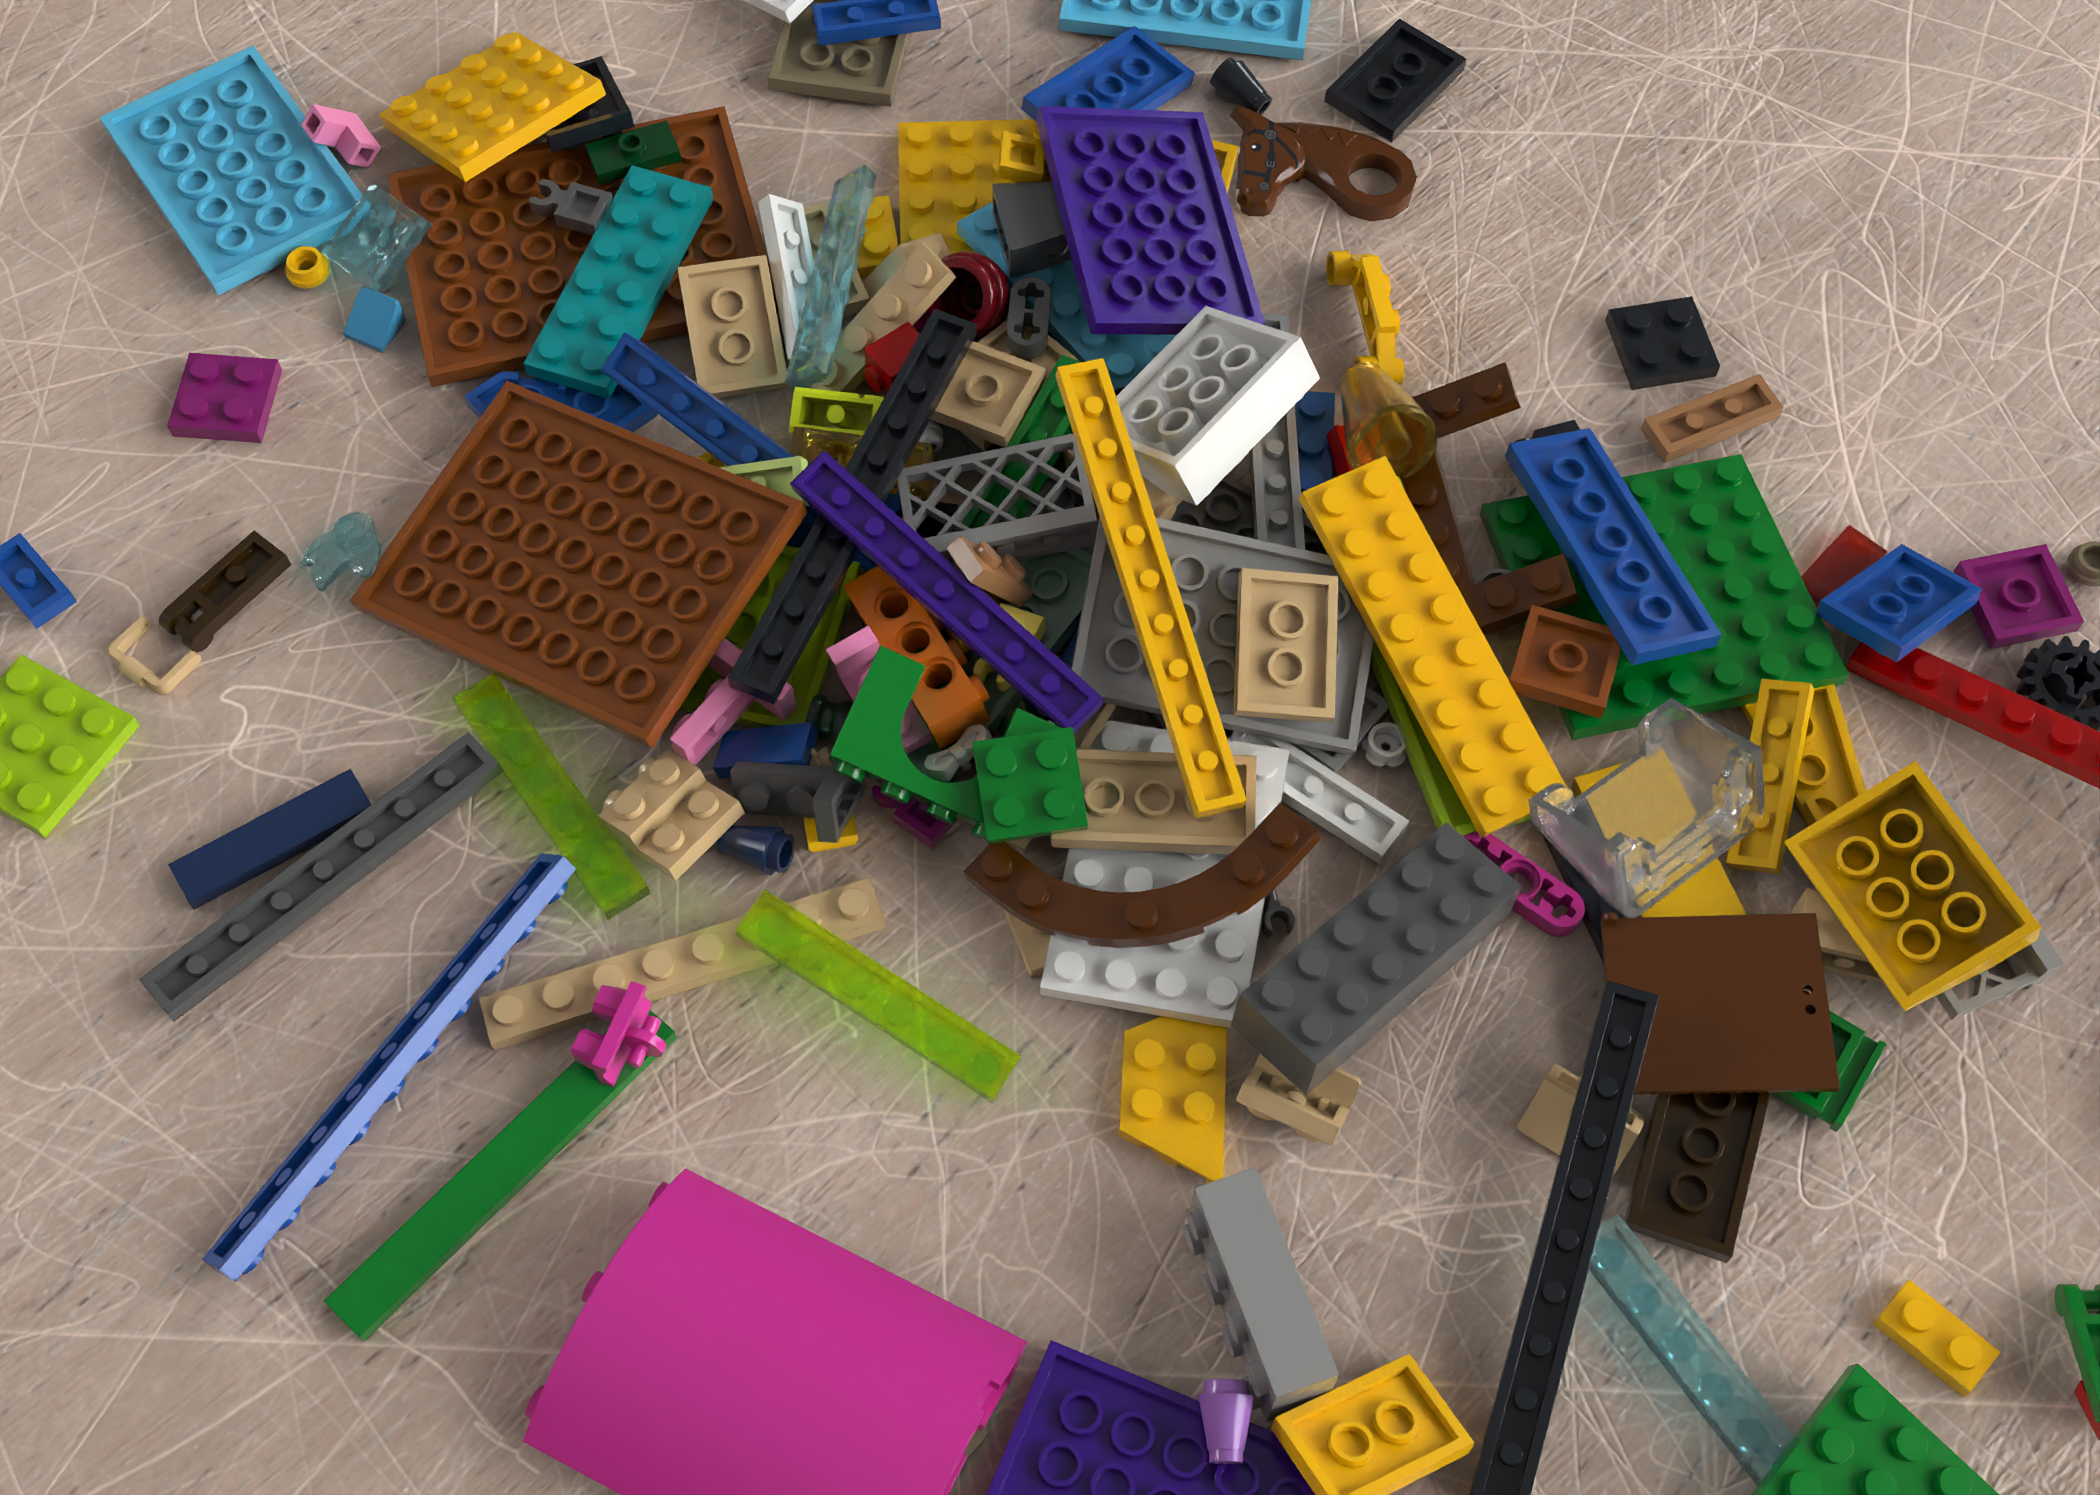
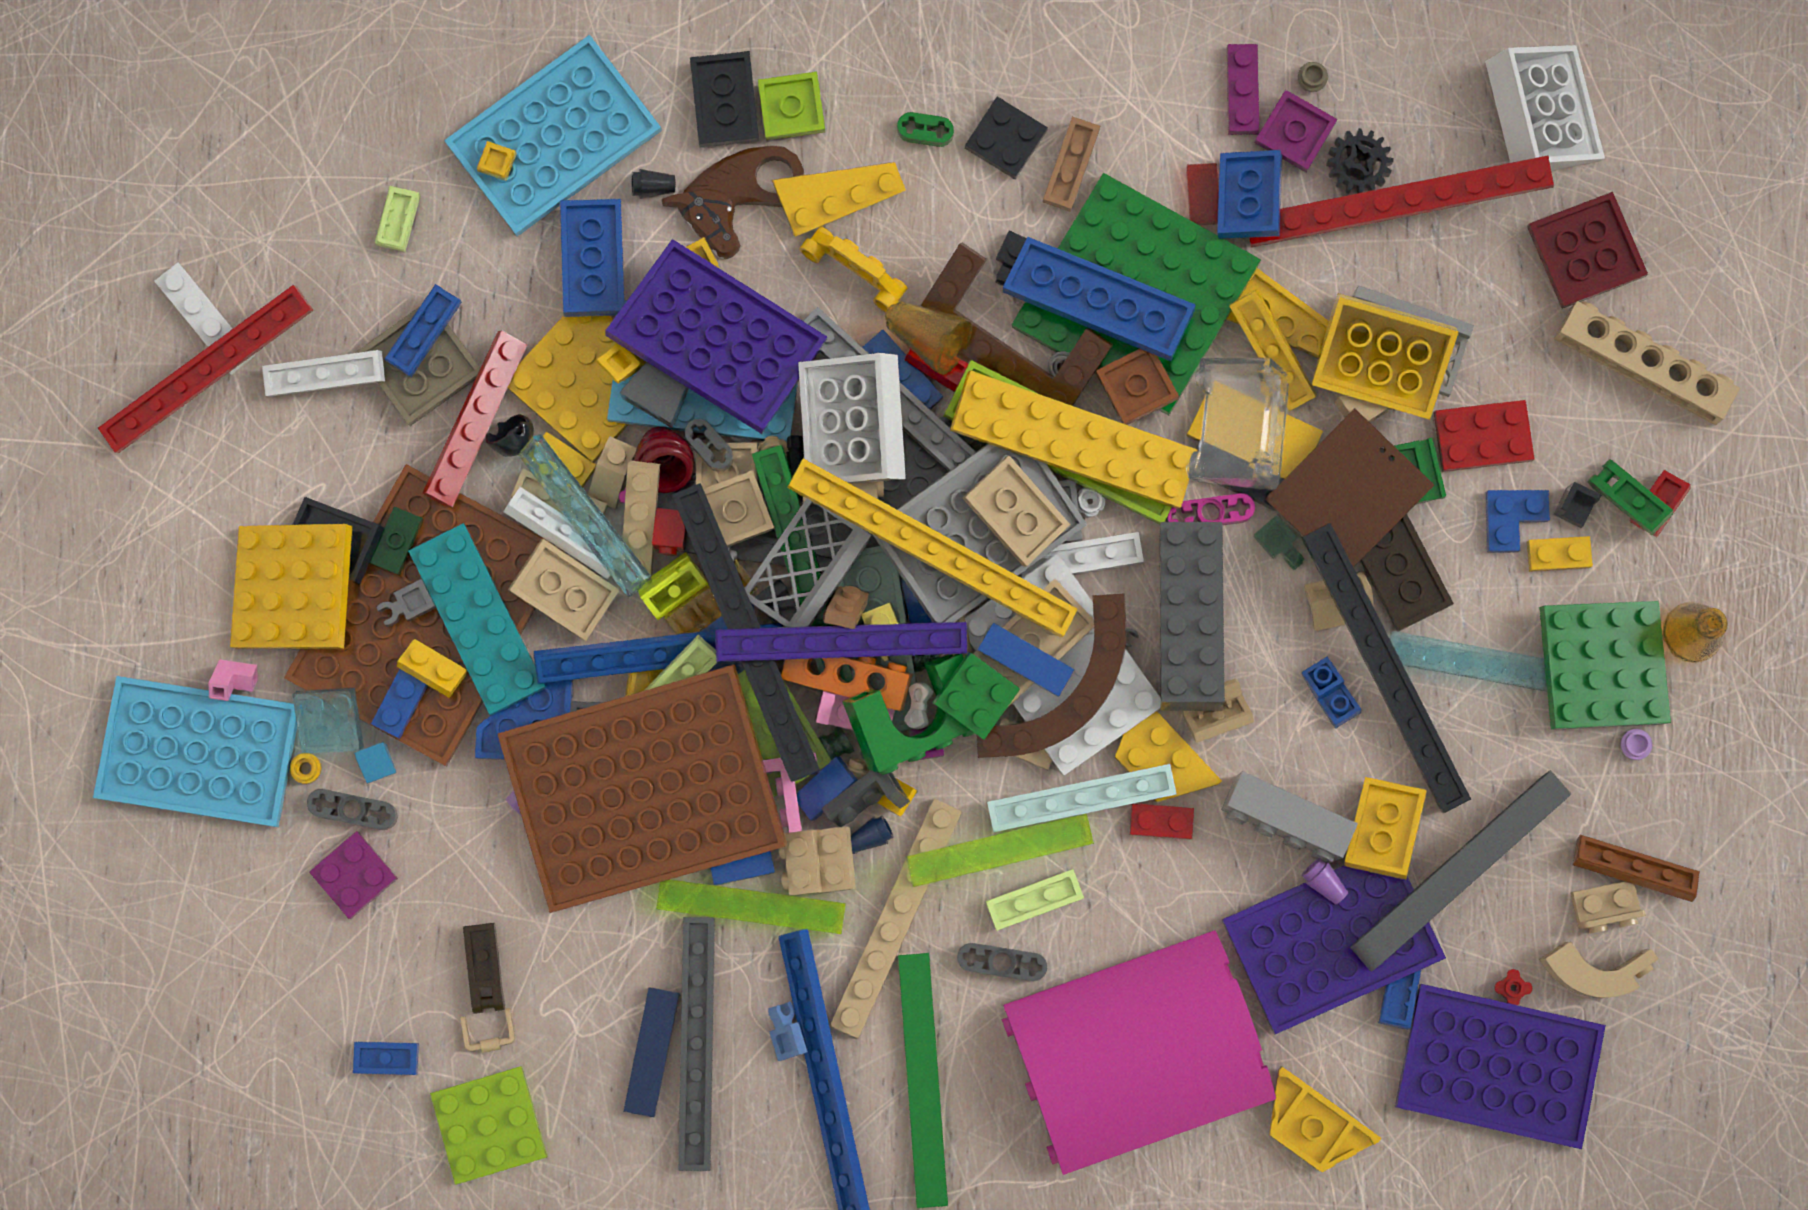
camera: 45 degrees left, 20 degrees up
clear light blue plate [302,512,382,592] -> none
dark pink hips [571,981,667,1087] -> none
none -> dark grey beam [307,789,398,830]
none -> blue plate [371,669,428,739]
none -> yellow plate [397,639,467,698]
none -> plate [422,330,527,508]
none -> black hair [486,414,534,457]
none -> blue tile [710,851,775,886]
none -> lime plate [758,71,826,141]
none -> medium blue plate [768,1002,808,1062]
none -> yellow wing [772,162,906,237]
none -> green beam [897,112,954,147]
none -> dark grey beam [957,943,1047,981]
none -> blue tile [978,623,1075,697]
none -> yellowish green plate [986,869,1084,931]
none -> light aqua plate [987,764,1177,832]
none -> red plate [1129,804,1194,840]
none -> magenta plate [1227,44,1259,135]
none -> clear green plate [1253,515,1305,570]
none -> blue slope [1301,656,1362,729]
none -> red plate [1433,400,1535,472]
none -> blue plate [1485,490,1550,553]
none -> black panel [1553,482,1602,528]

